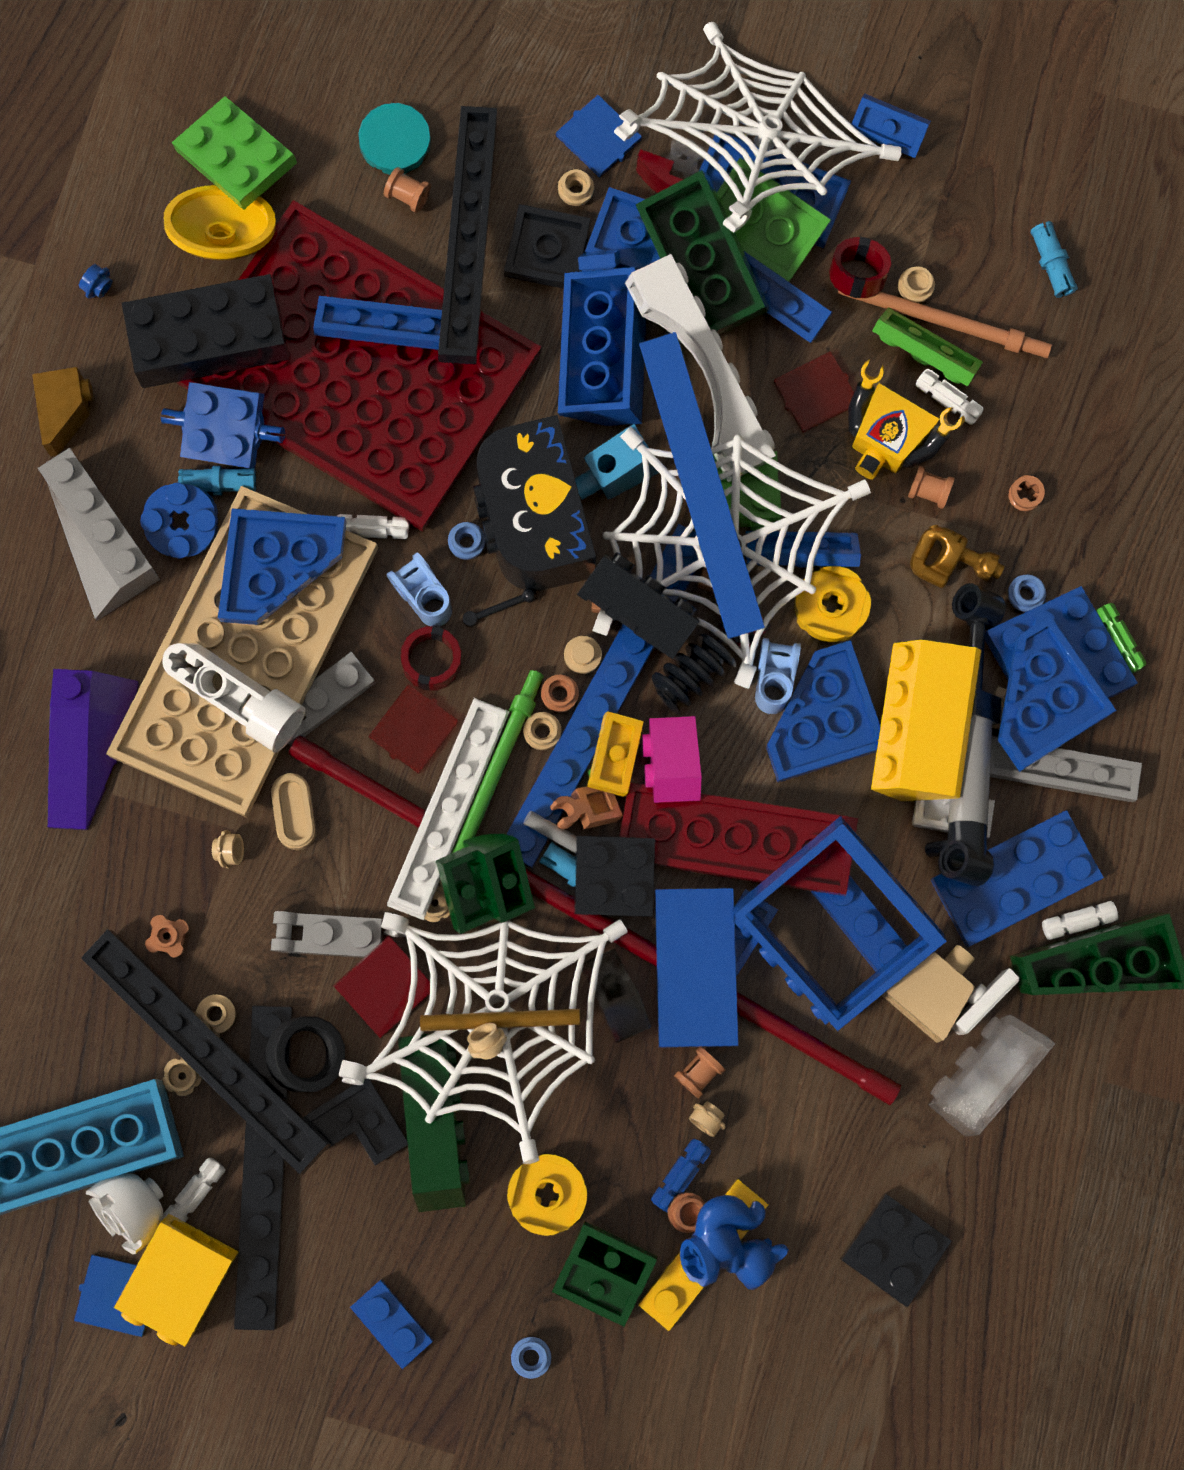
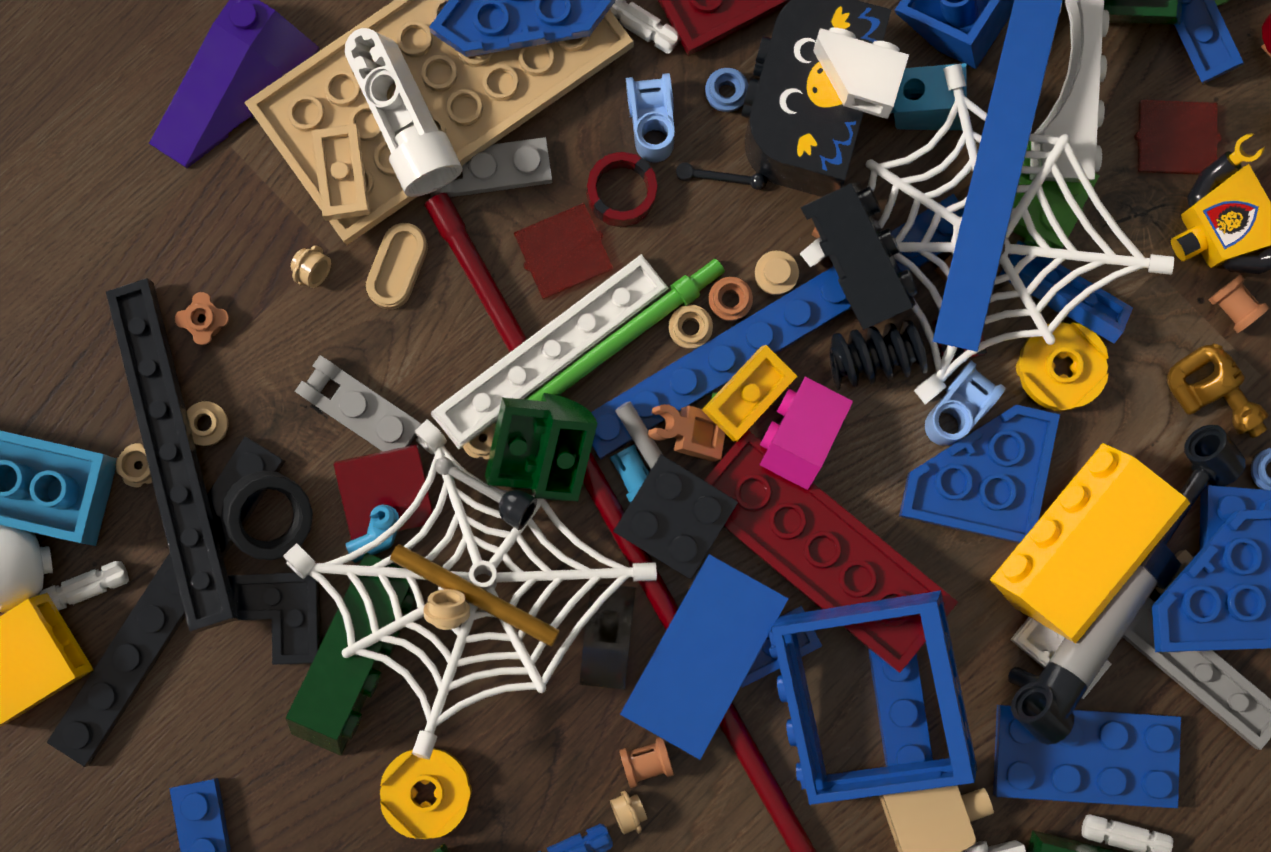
camera: 35 degrees right, 5 degrees up
none -> tan plate [311,124,370,221]
none -> dark azure arm [346,504,399,563]
none -> hinge [435,457,537,530]
none -> white slope [813,27,909,119]

